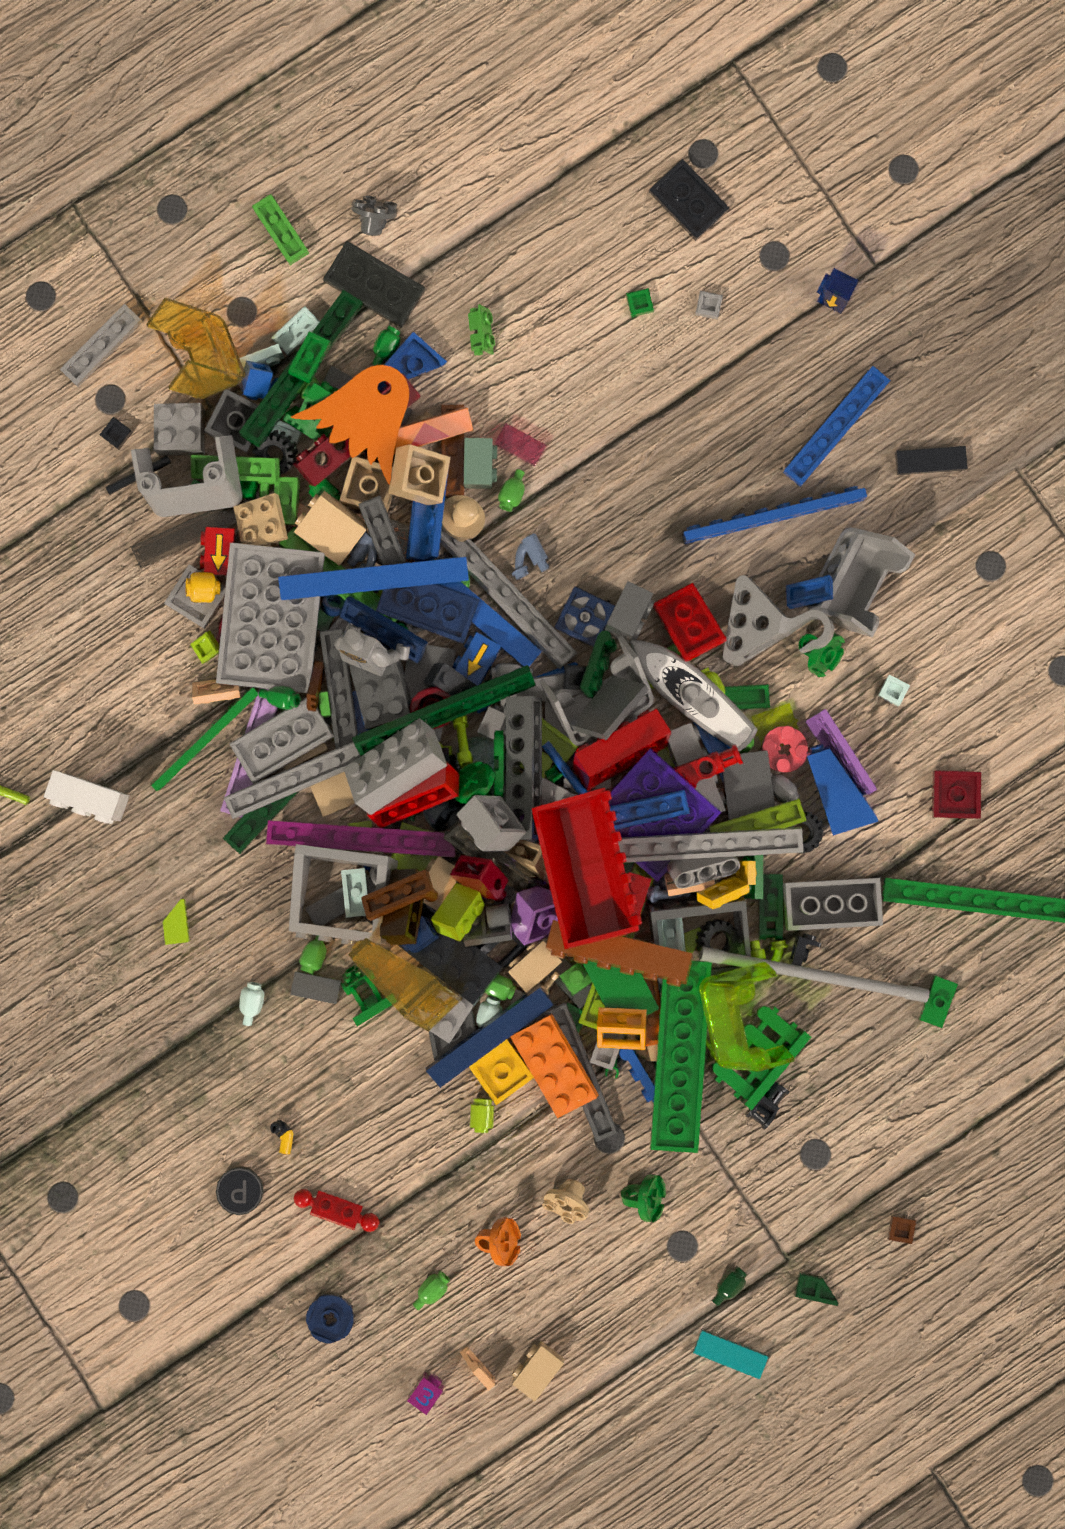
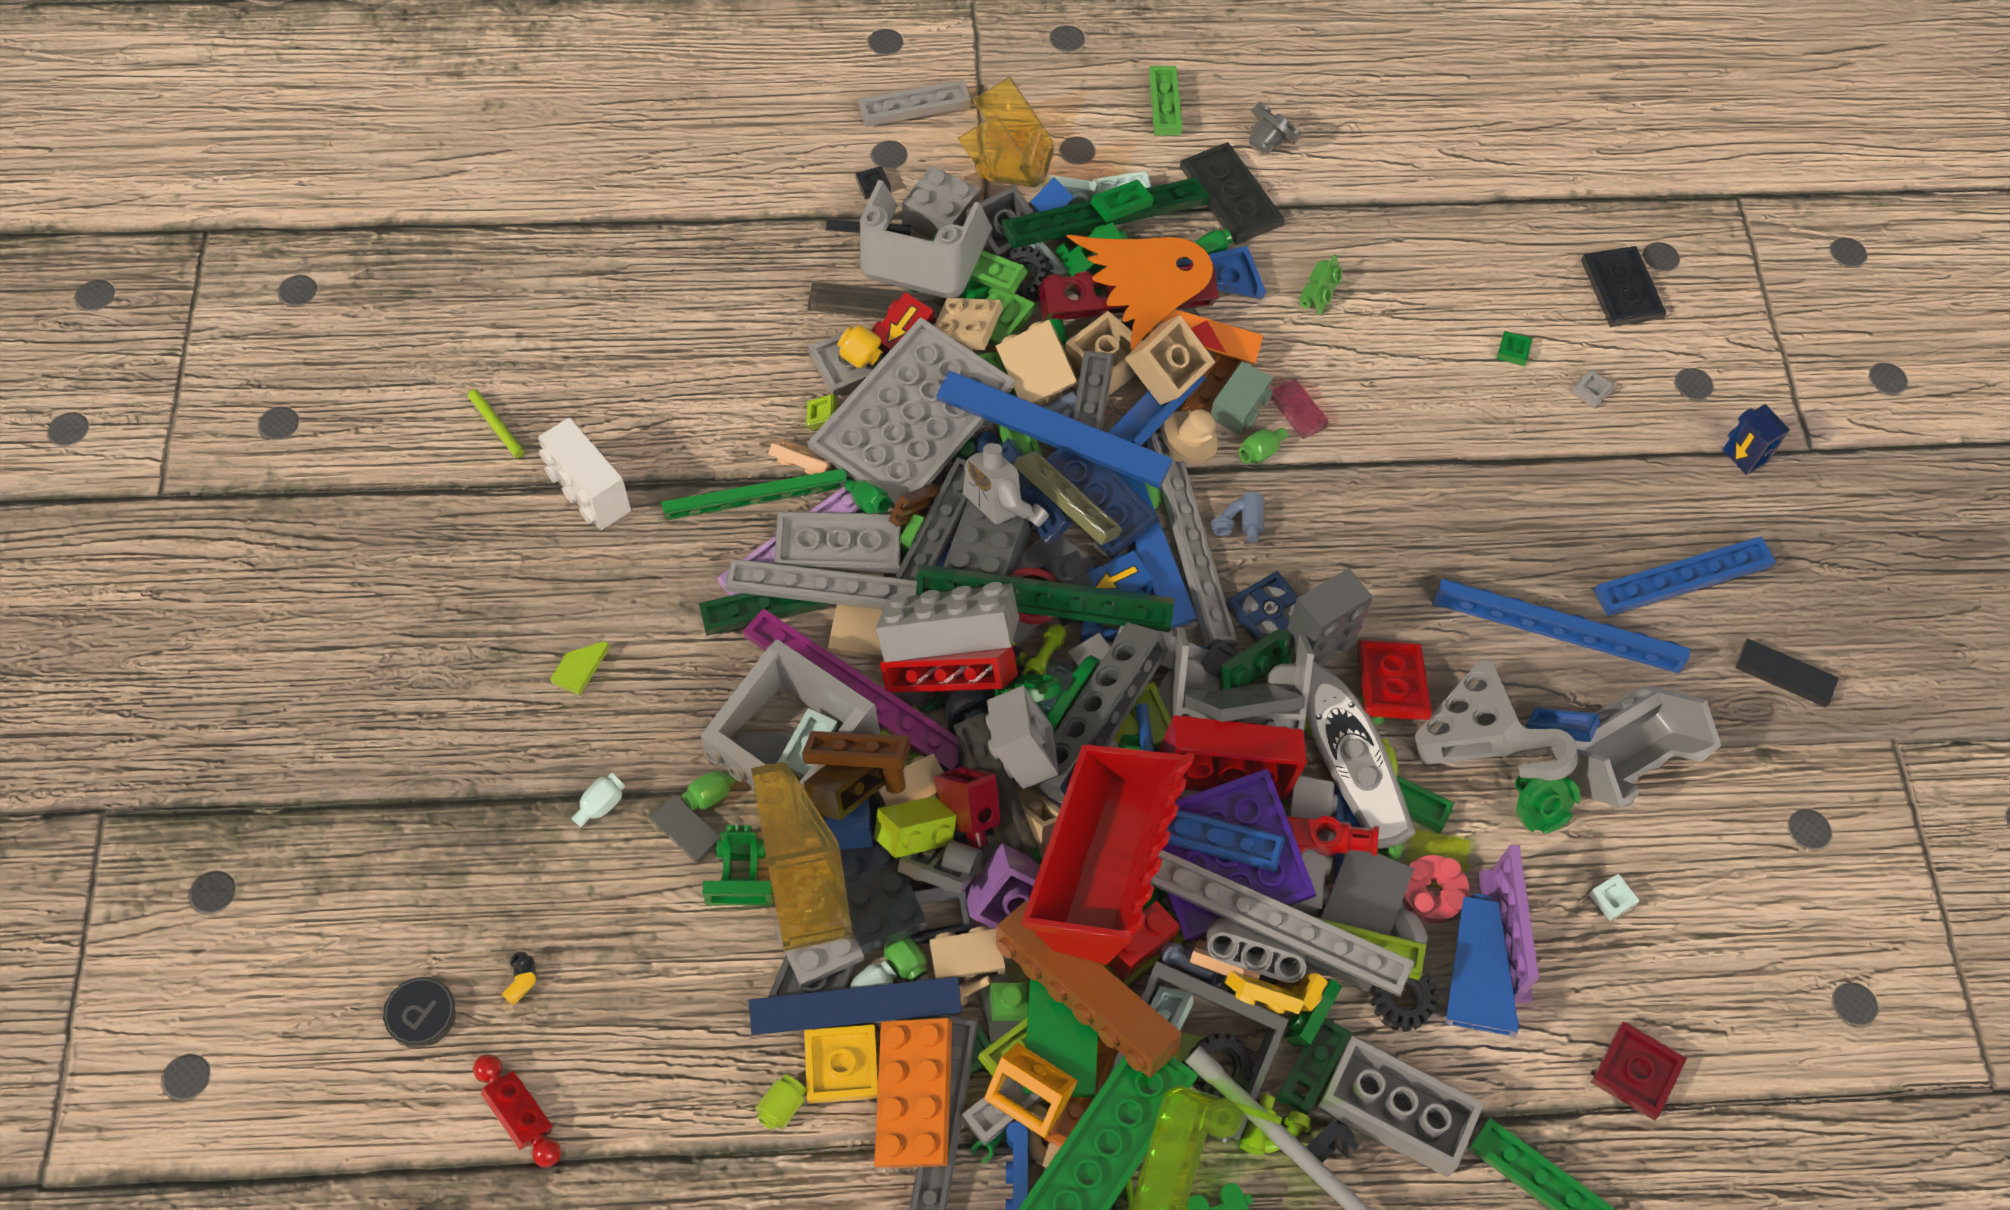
camera: 30 degrees right, 25 degrees down
none -> olive tile [1013,451,1123,545]

